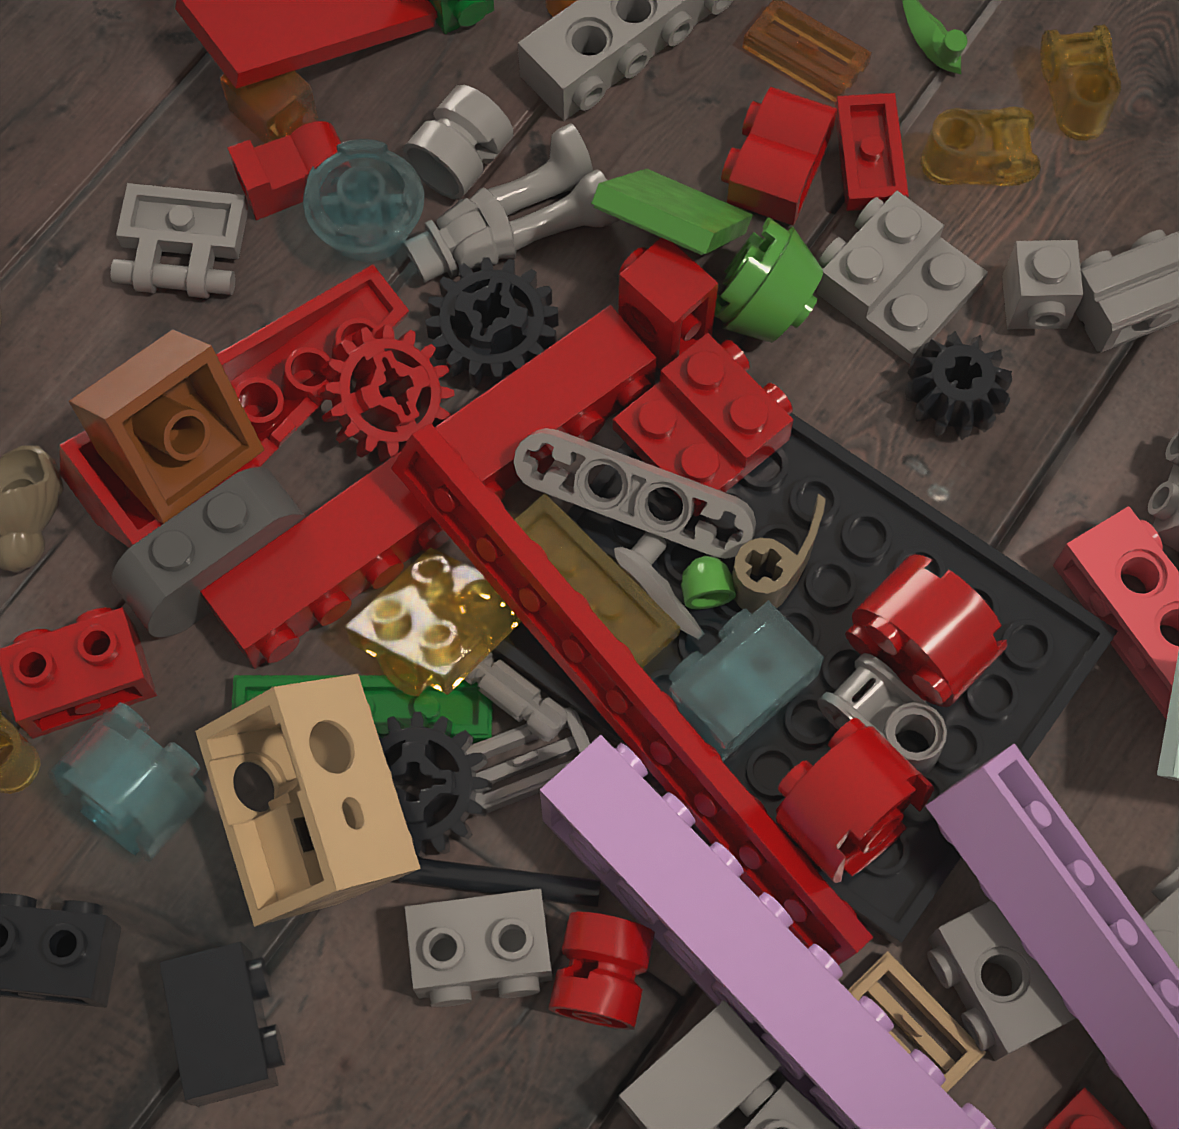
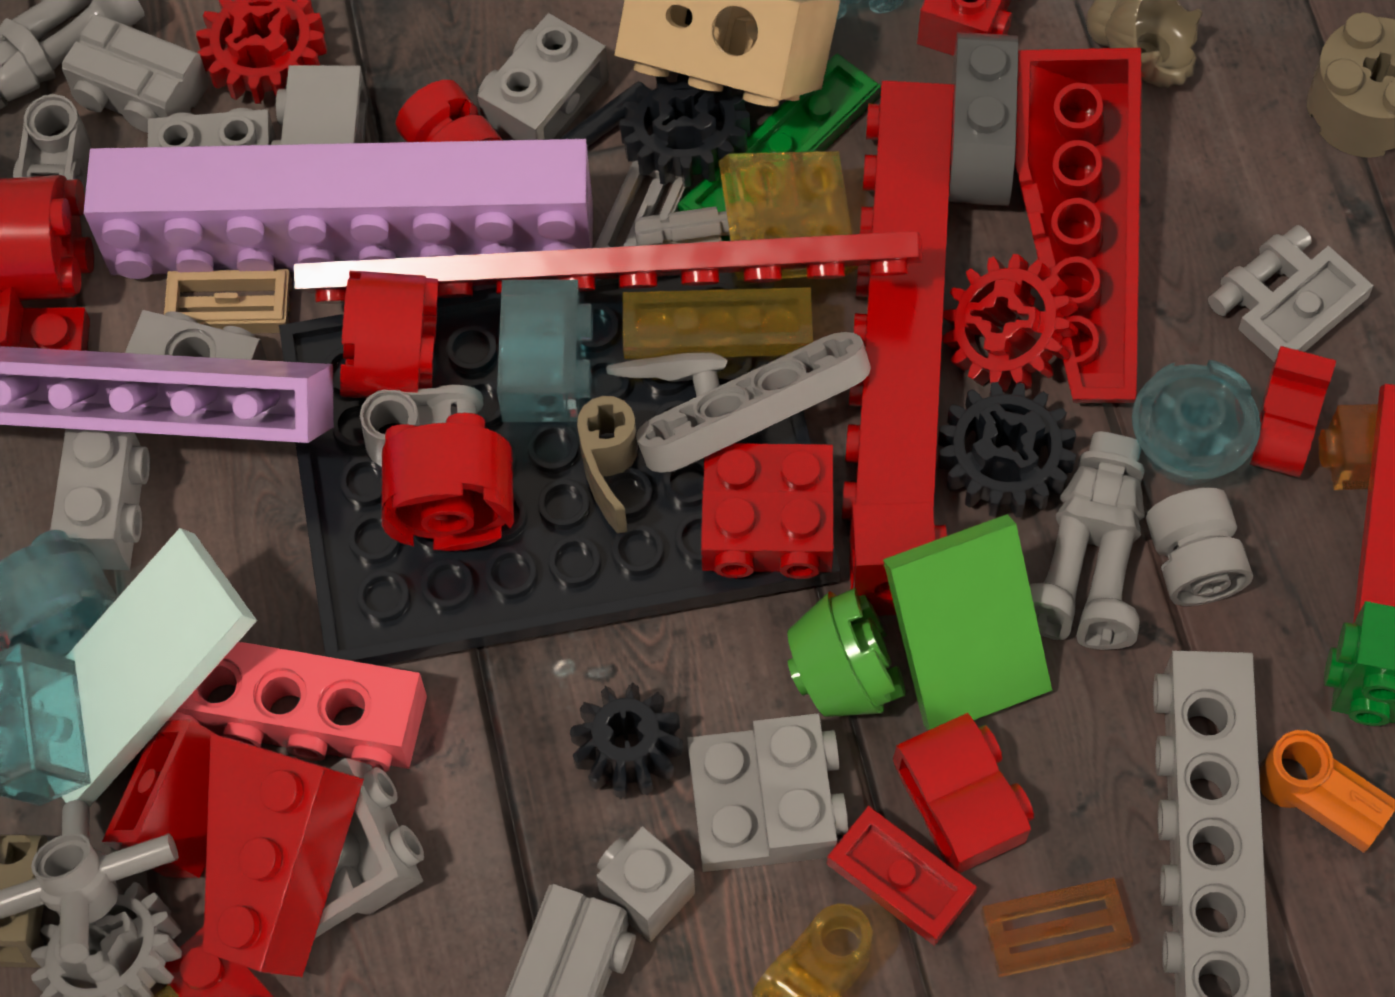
camera: 135 degrees right, 5 degrees down
dark orange slope [69,329,264,524] -> none
bright green hinge [681,556,736,609] -> none

